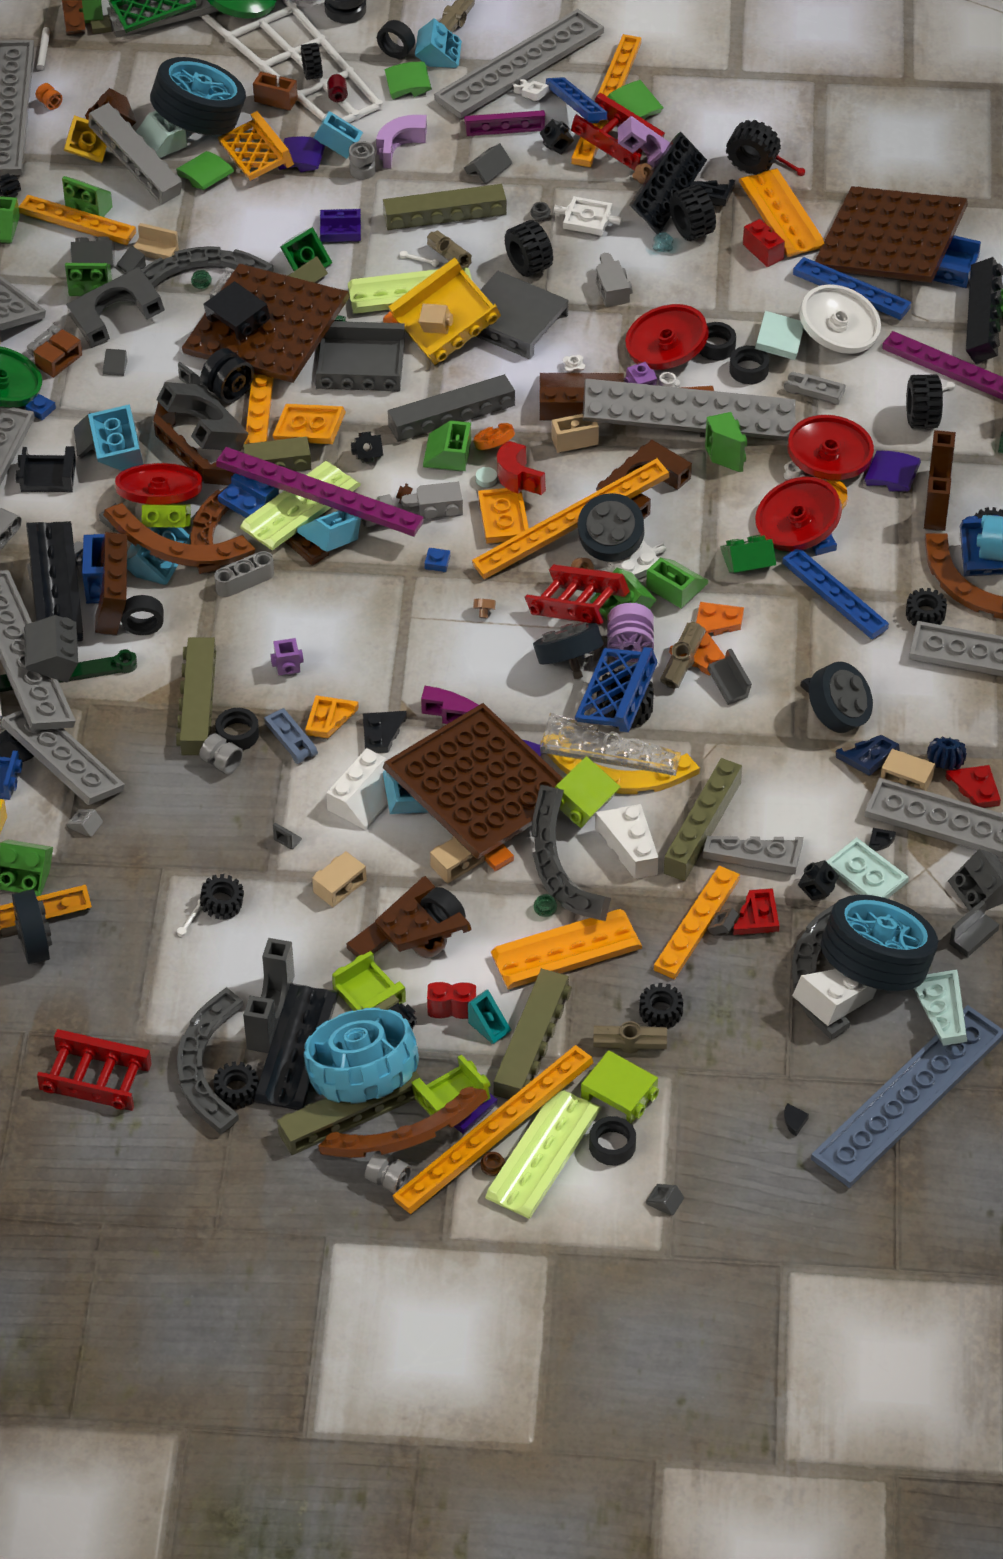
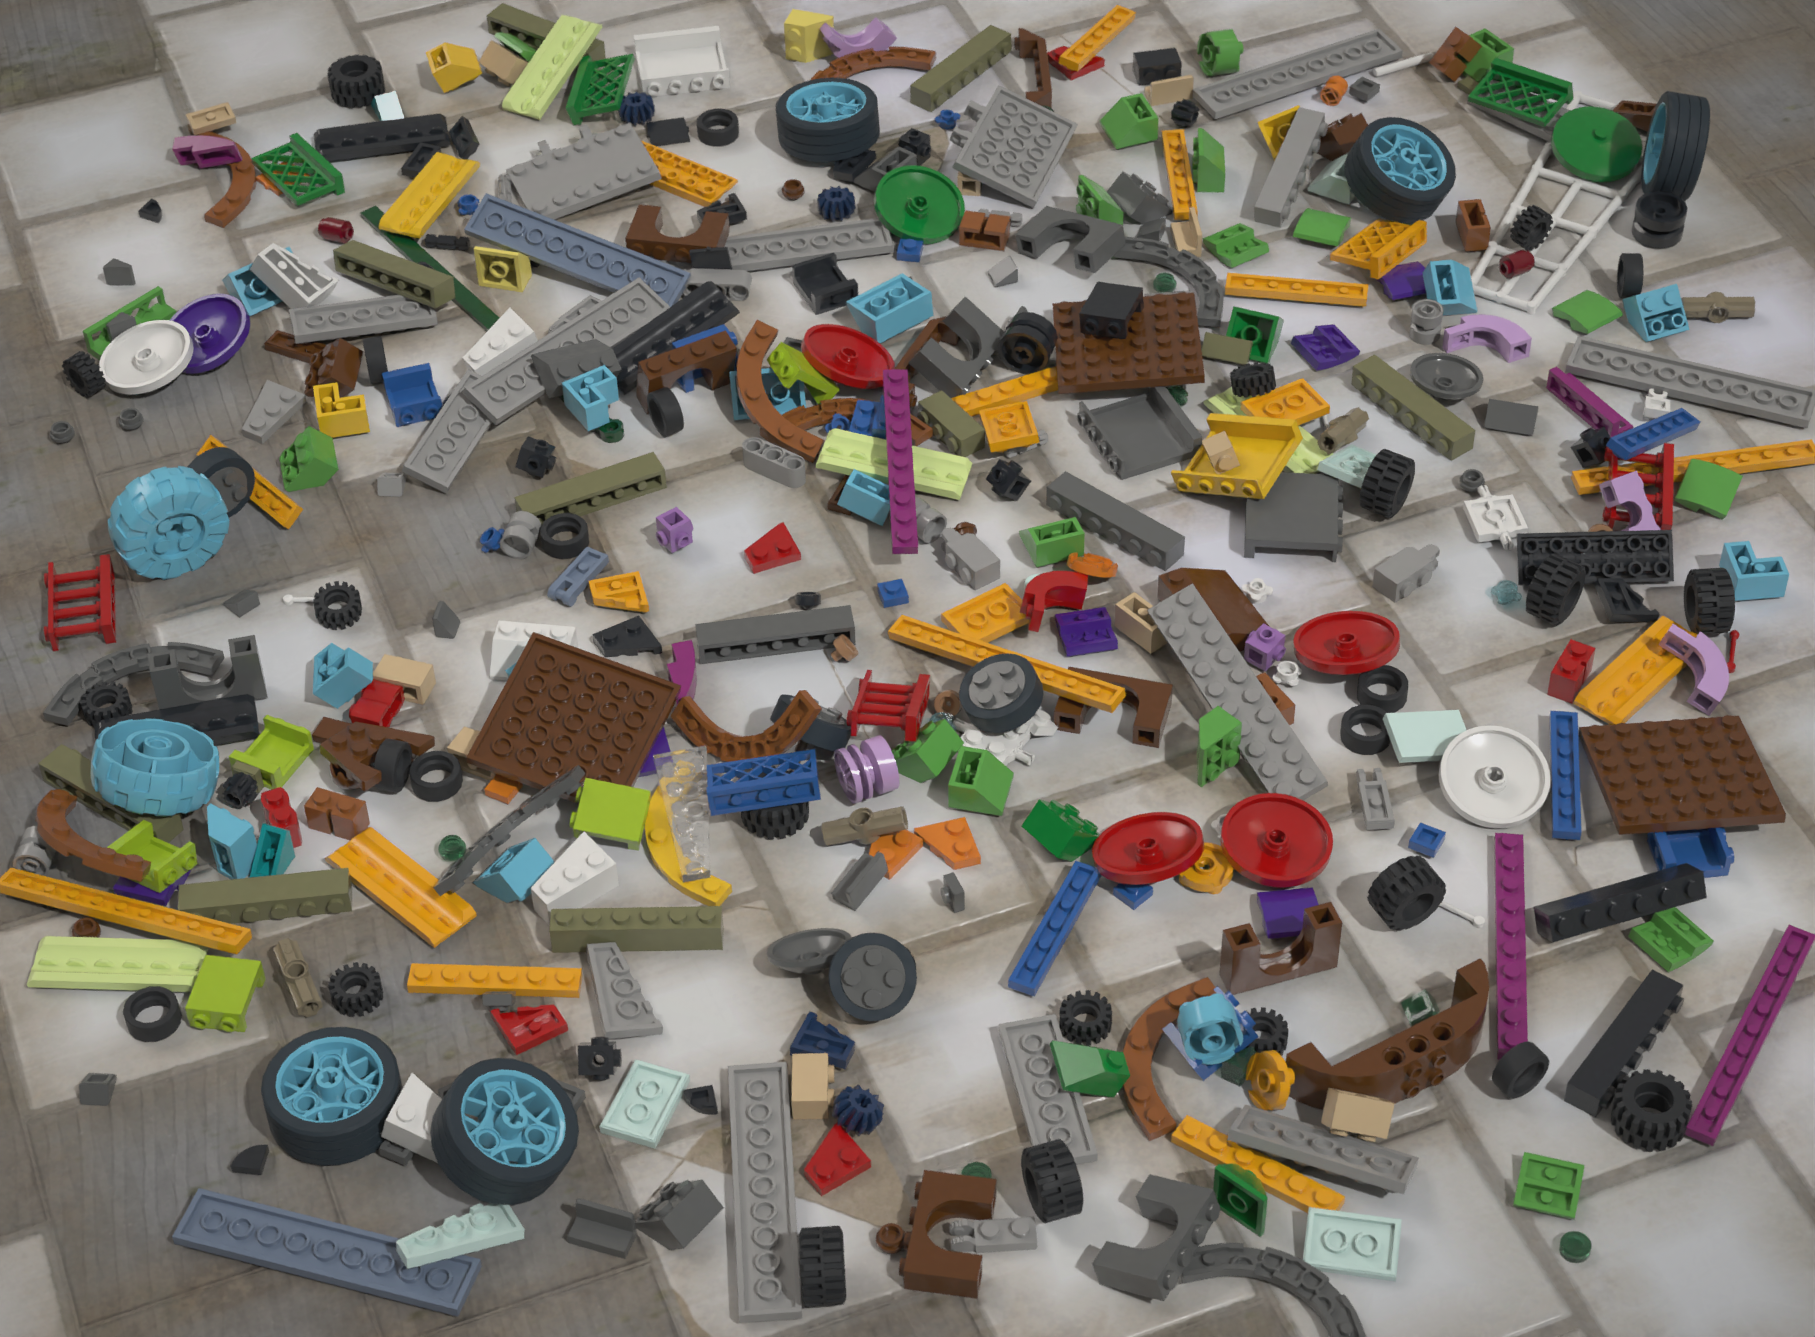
camera: 65 degrees right, 5 degrees down
none -> medium azure wheel [108,466,230,580]
none -> medium azure slope [207,803,257,880]
none -> dark grey slope [223,590,260,617]
none -> wheel [261,1027,403,1166]
none -> dark orange piece [304,787,370,840]
none -> medium azure brick [313,643,373,709]
none -> red brick [349,679,405,728]
none -> black tyre [409,751,463,802]
none -> medium azure slope [473,838,555,903]
none -> blue plate [480,527,505,553]
none -> black brick [515,436,557,478]
none -> medium azure brick [562,365,619,431]
none -> dark orange plate [670,690,822,762]
none -> dark grey brick [695,605,856,664]
none -> red wing [744,522,801,574]
none -> dark grey dish [767,928,852,975]
none -> black tile [795,591,821,609]
none -> blue plate [825,413,851,433]
none -> dark grey plate [940,872,965,913]
none -> green slope [1050,1040,1131,1098]
none -> dark purple slope [1055,607,1118,656]
none -> bright green slope [1203,223,1269,268]
none -> light orange plate [1225,273,1368,307]
none -> black tyre [1230,362,1276,398]
none -> light orange plate [1241,378,1330,425]
none -> light aqua tile [1317,444,1377,488]
none -> dark grey plate [1349,77,1380,102]
none -> blue plate [1408,822,1446,858]
none -> dark grey dish [1410,353,1483,400]
none -> lavender arch [1659,624,1729,716]
none -> medium azure brick [1719,541,1789,601]

